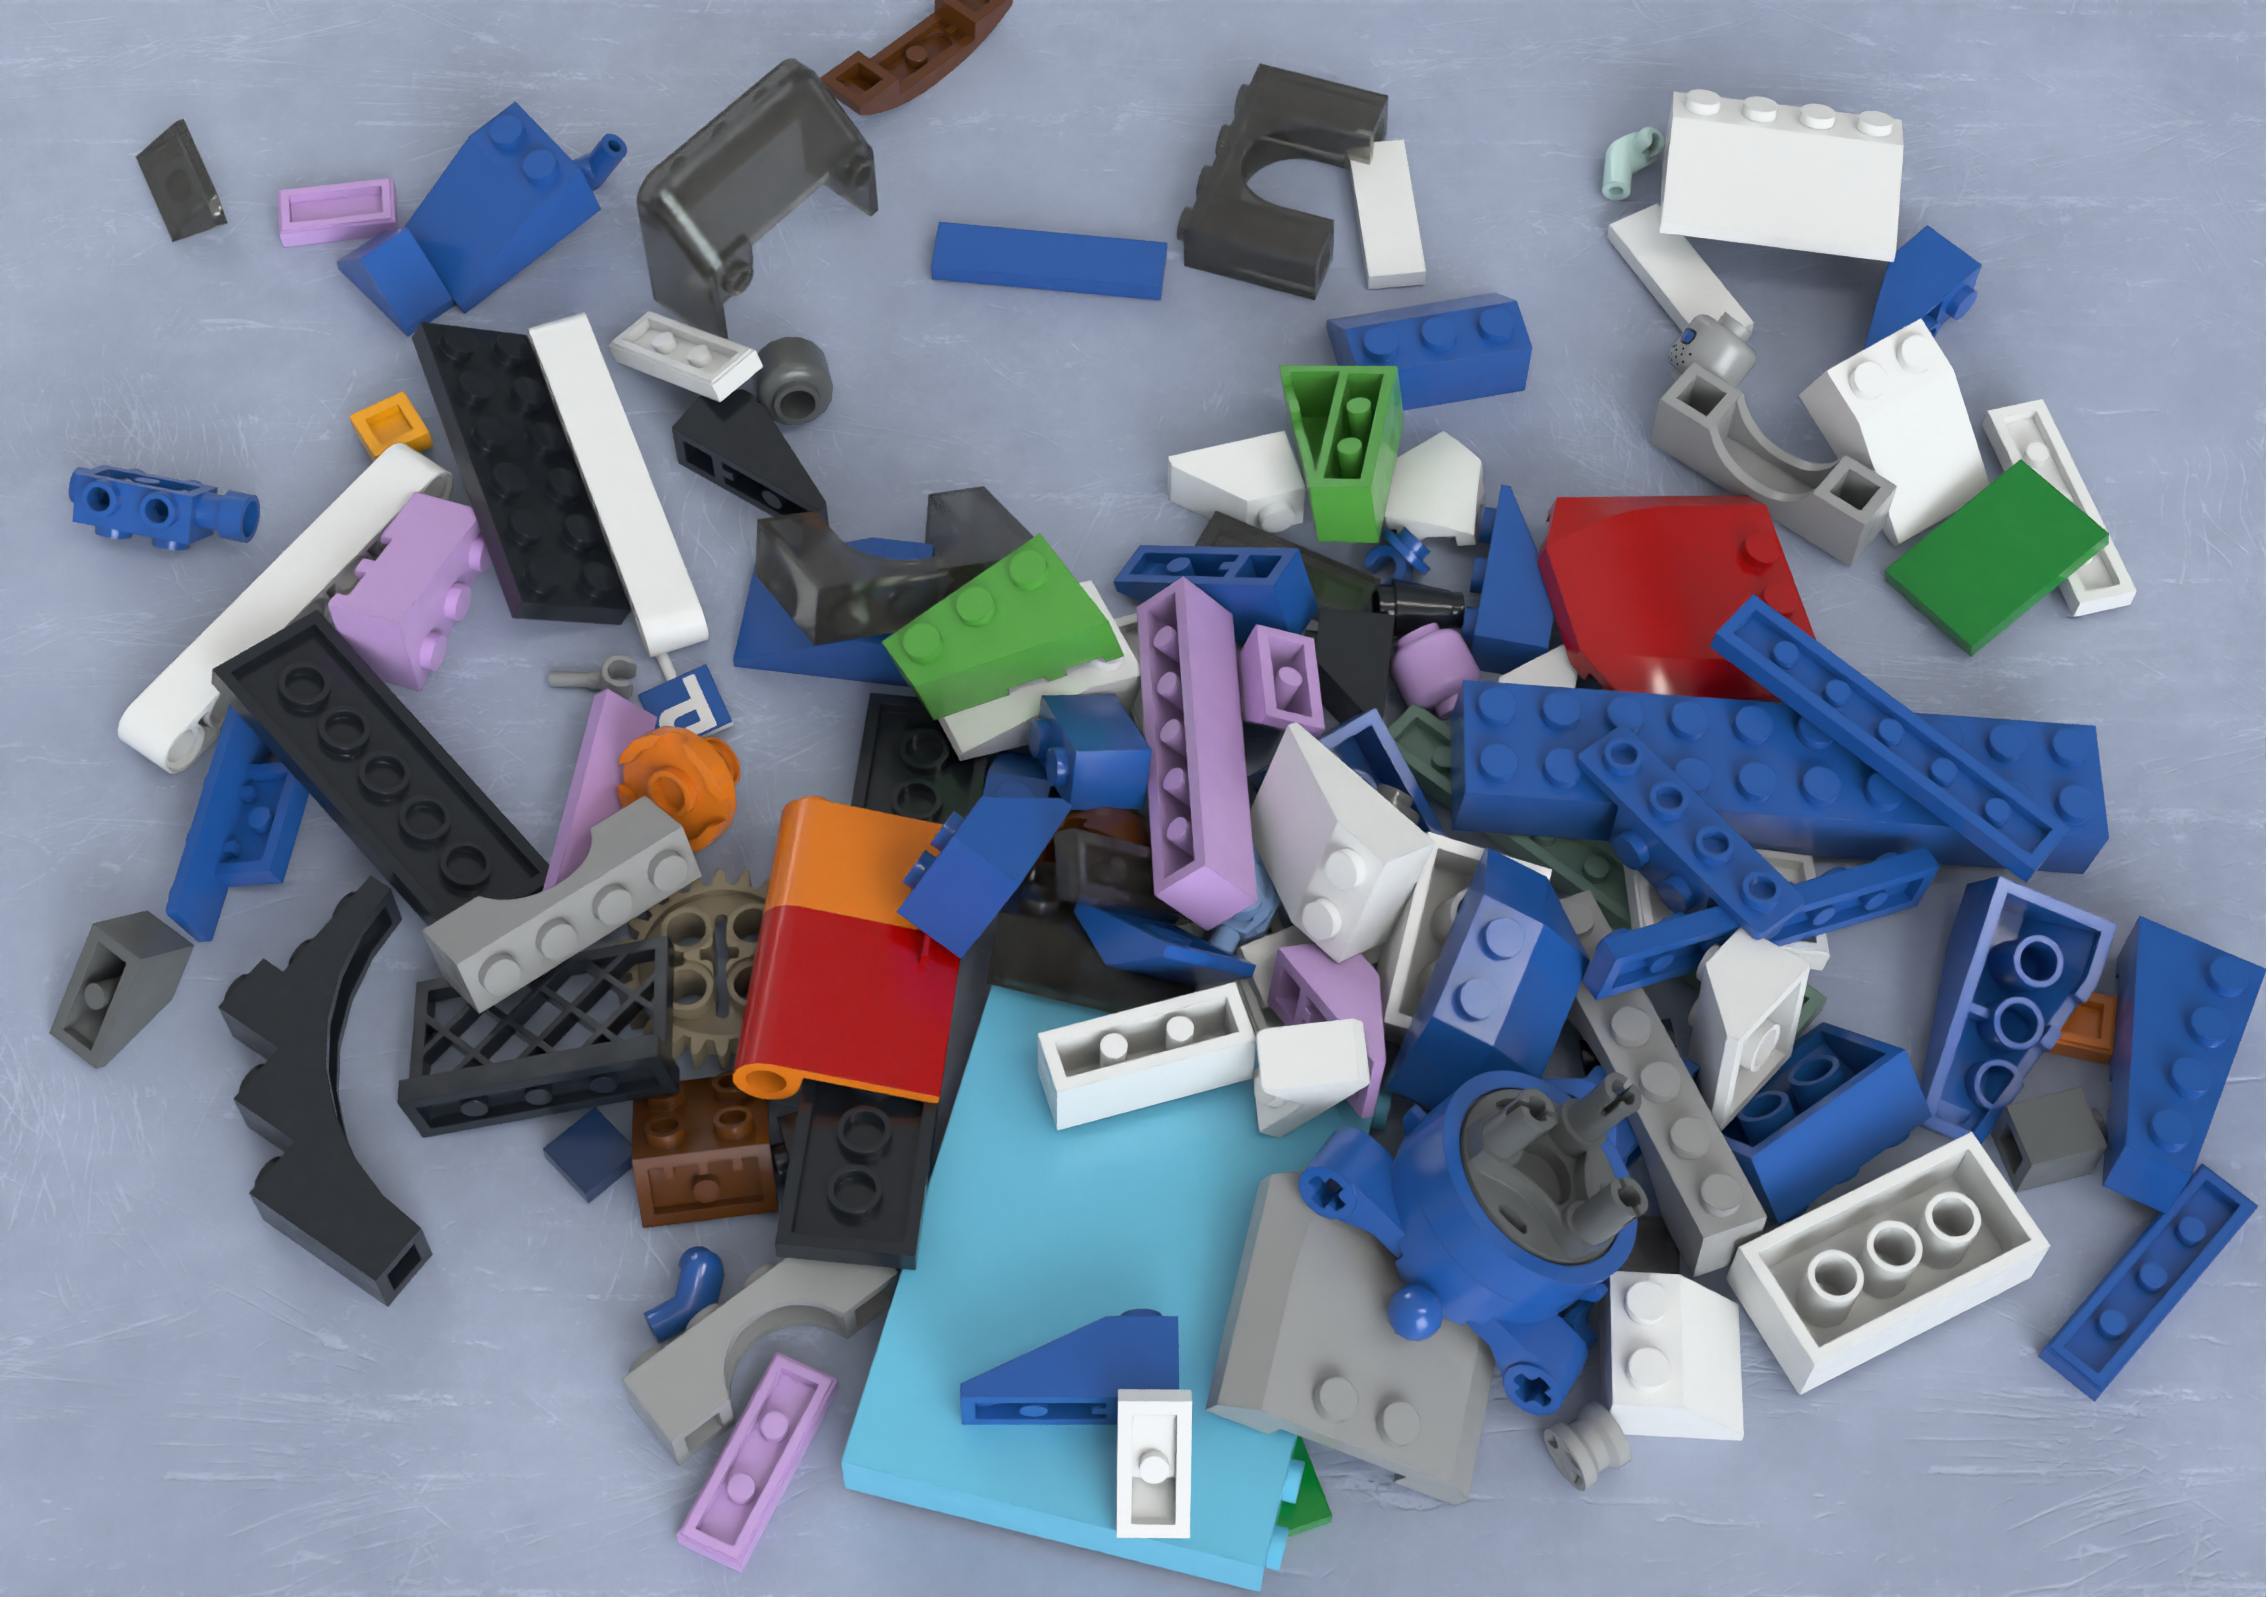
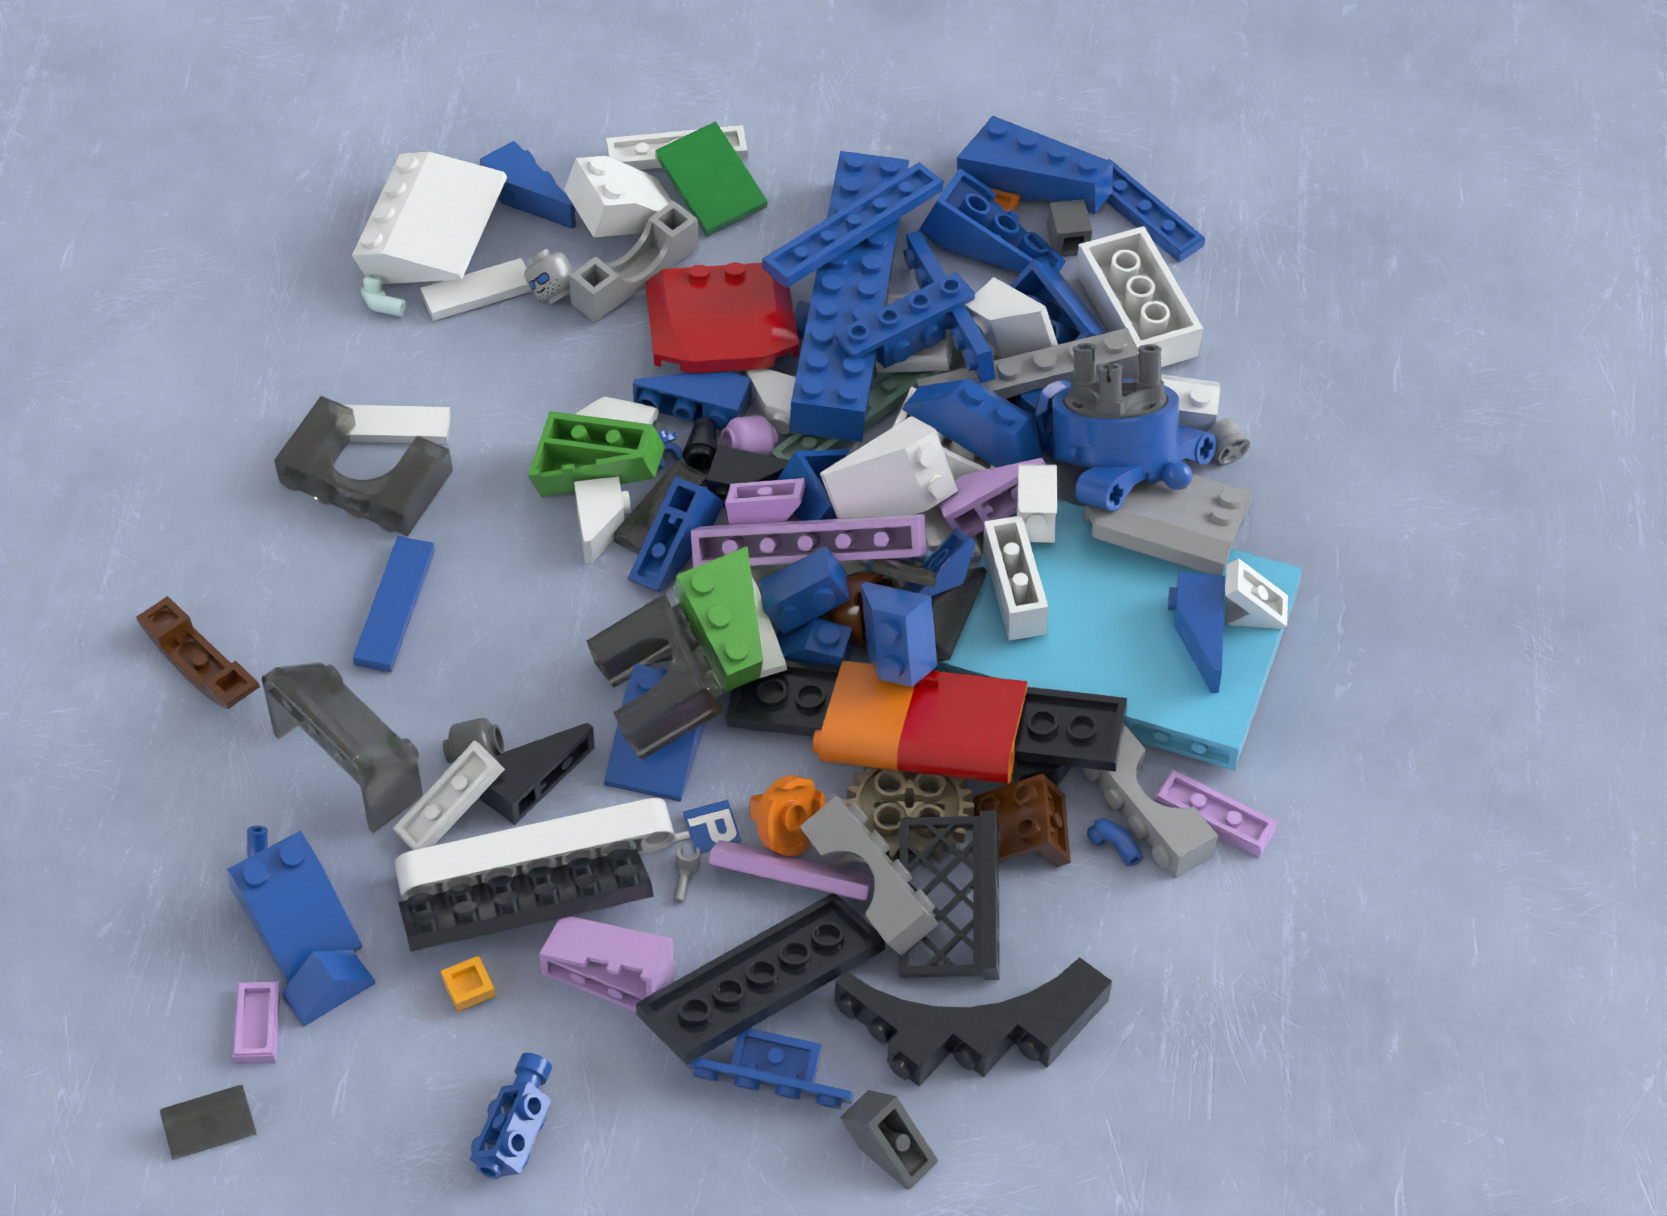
camera: 85 degrees left, 5 degrees down
white beam [118,442,454,774] -> none
dark blue tile [543,1107,633,1204] -> none
blue slope [1326,292,1533,411] -> none

